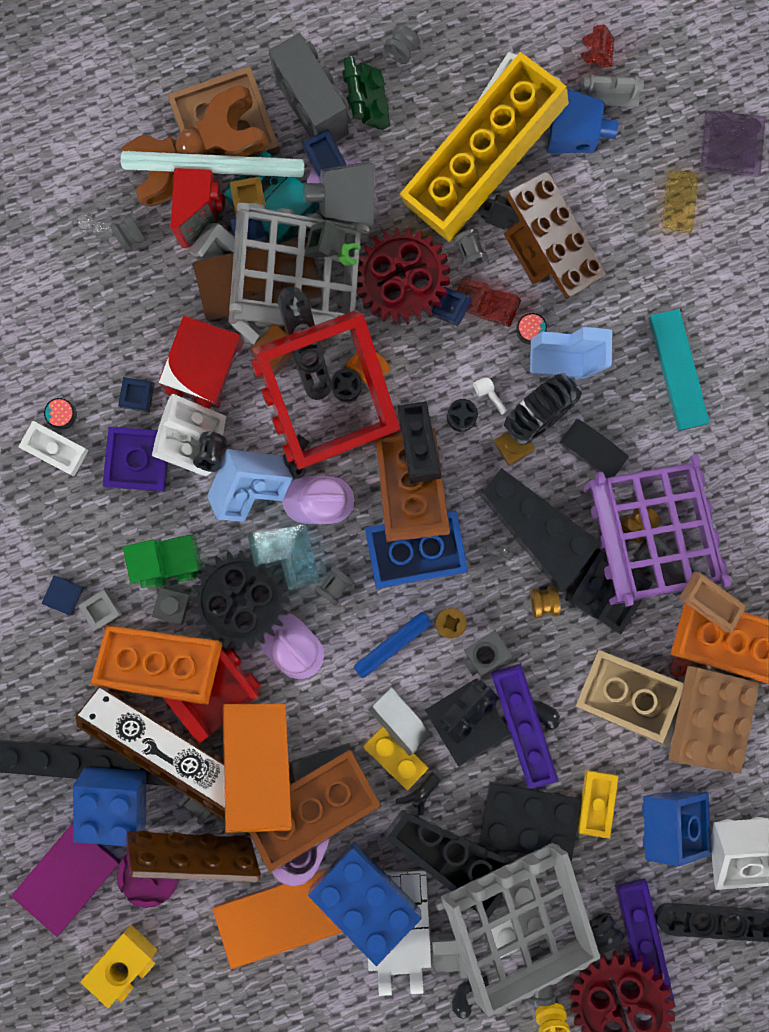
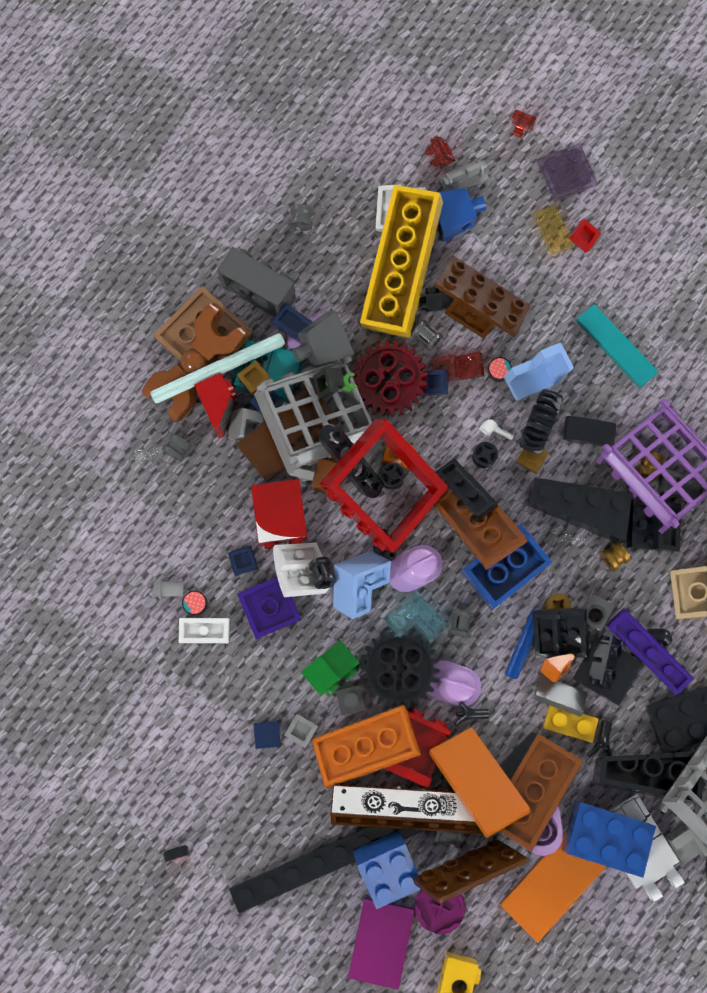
camera: 30 degrees left, 5 degrees down
dark green plate [342,56,391,130] -> none
none -> light grey pin [153,579,185,599]
none -> black bar [454,701,490,726]
none -> clear red tile [511,109,537,138]
none -> black slope [532,608,590,659]
none -> orange slope [540,653,574,683]
none -> red plate [568,218,601,253]

